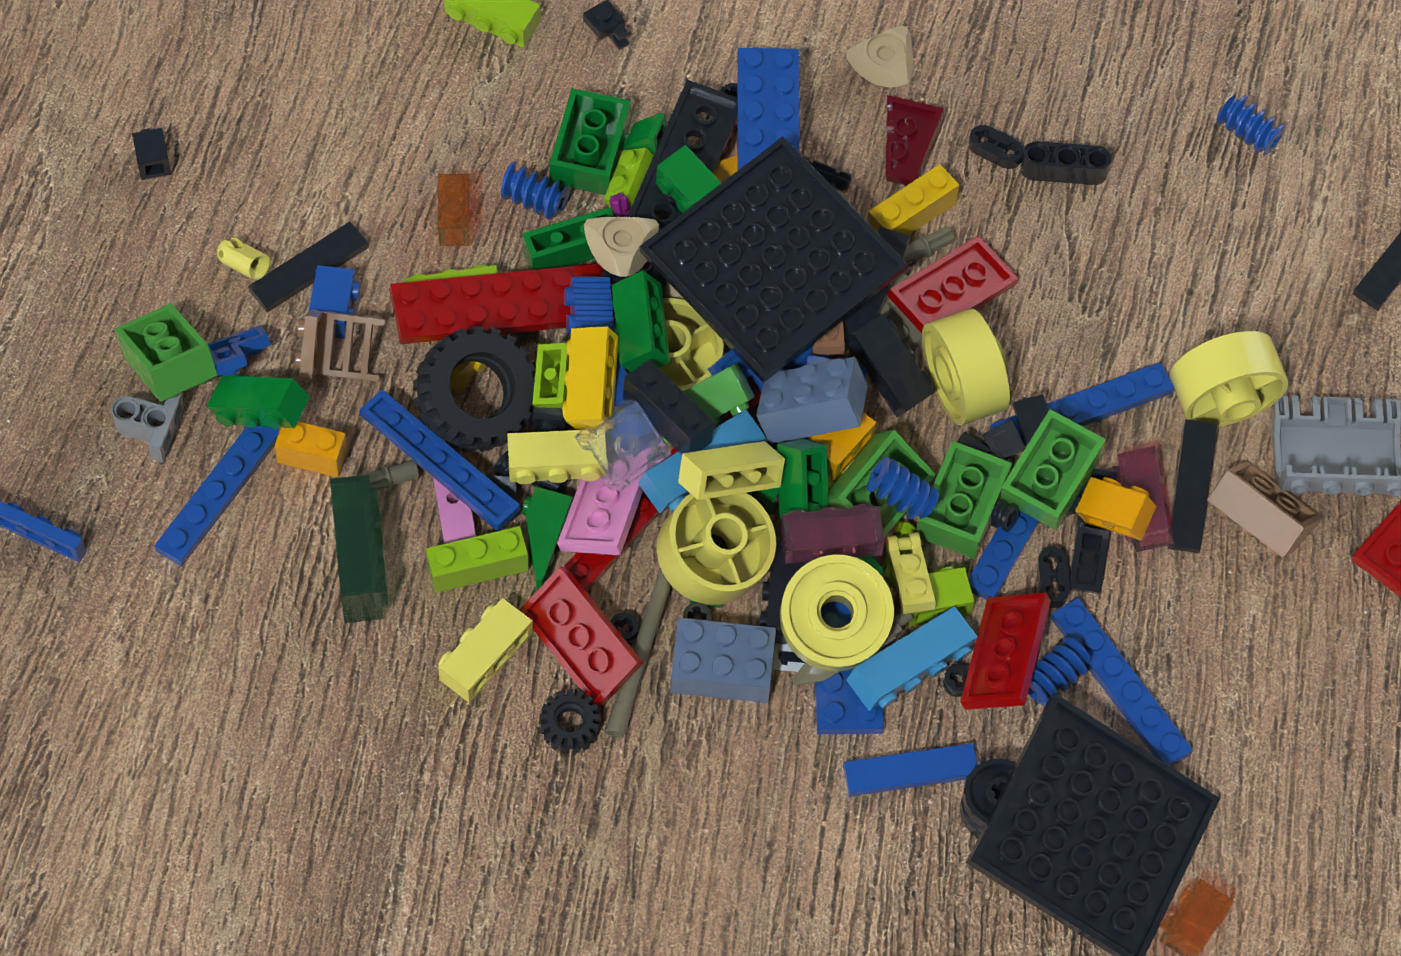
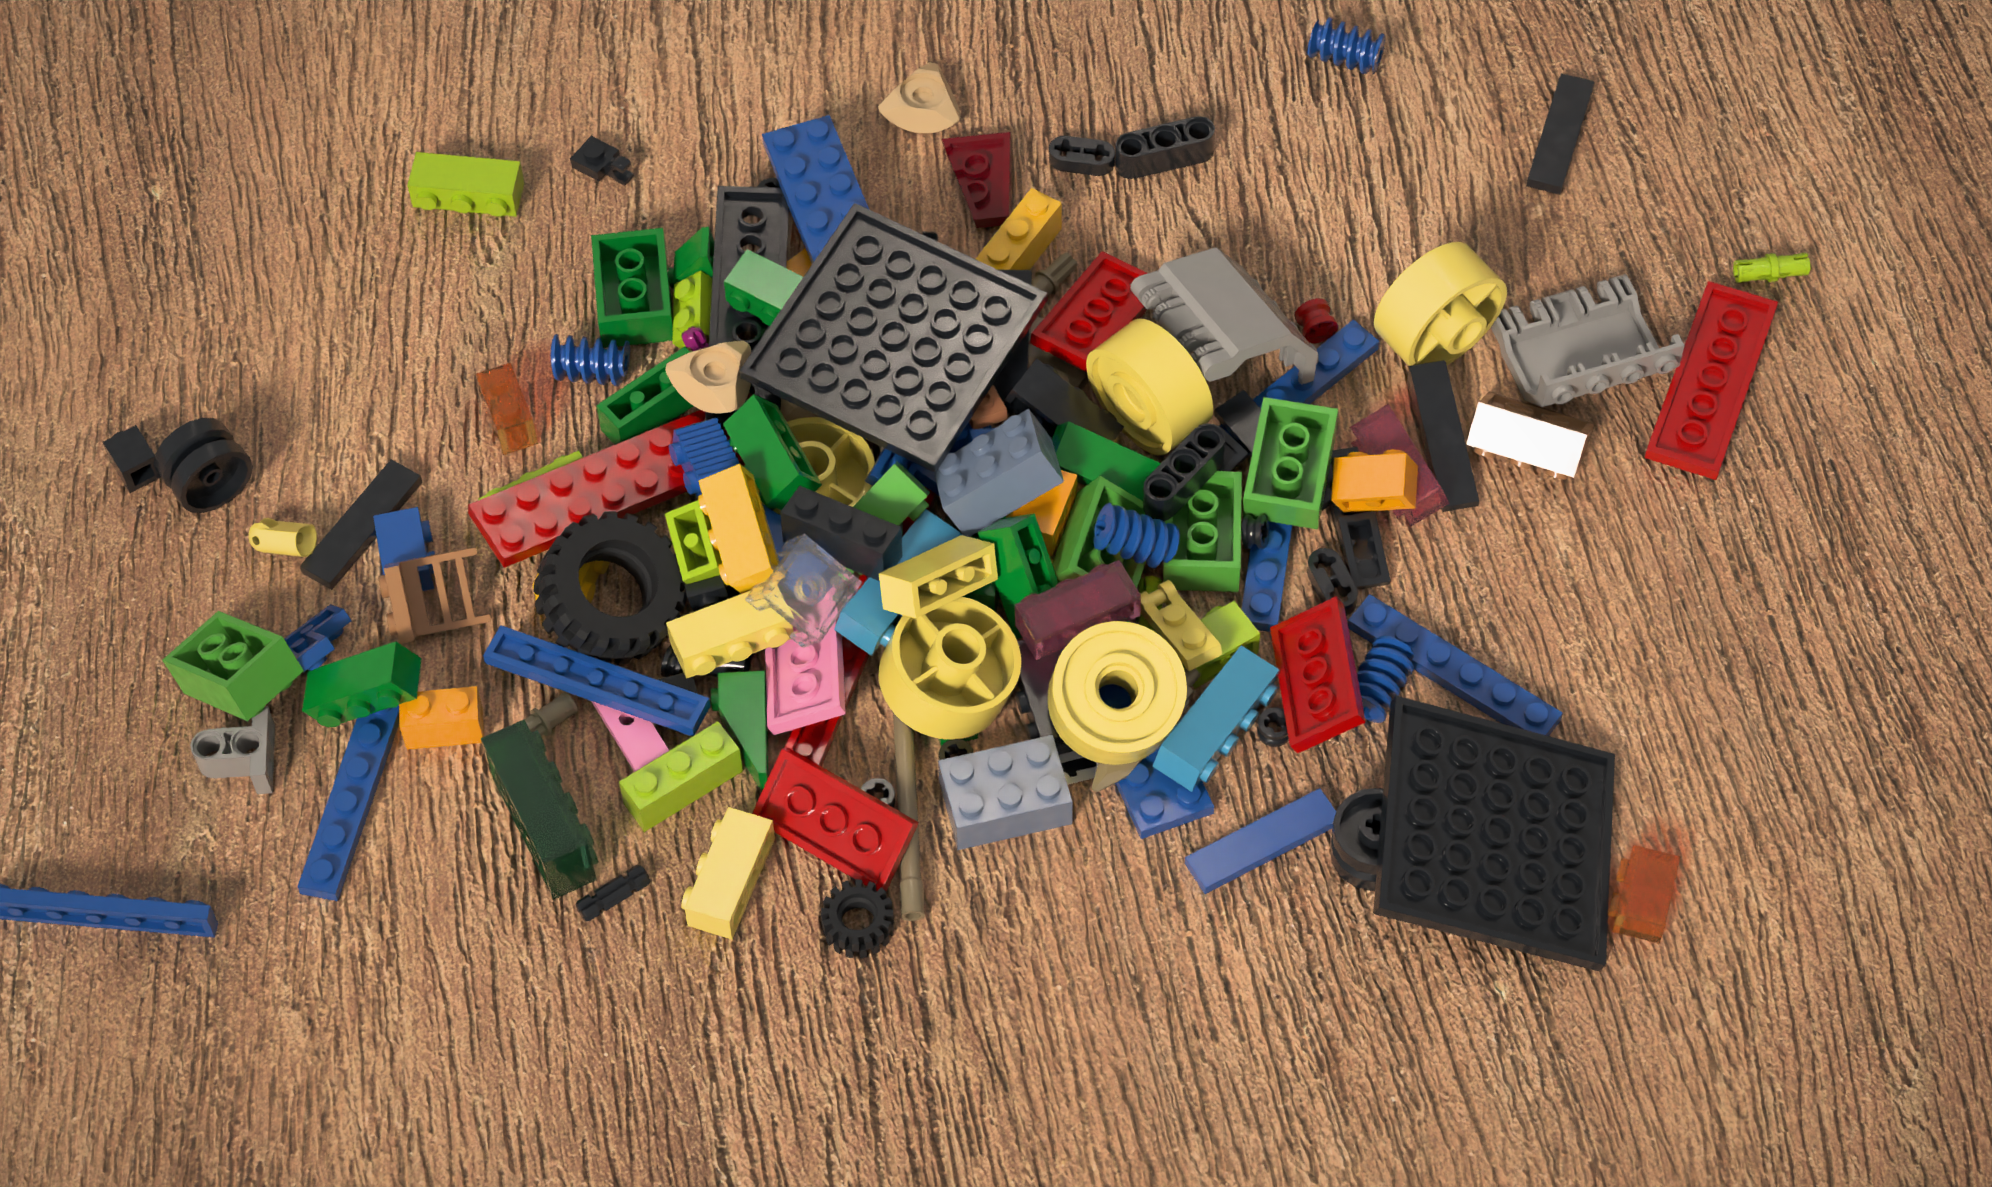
camera: 15 degrees left, 5 degrees down
none -> black wheel [154,418,253,513]
none -> black axle [576,864,650,921]
none -> green brick [1052,421,1161,501]
none -> light grey hinge [1130,247,1318,385]
none -> black beam [1143,423,1226,521]
none -> red wheel [1294,298,1338,344]

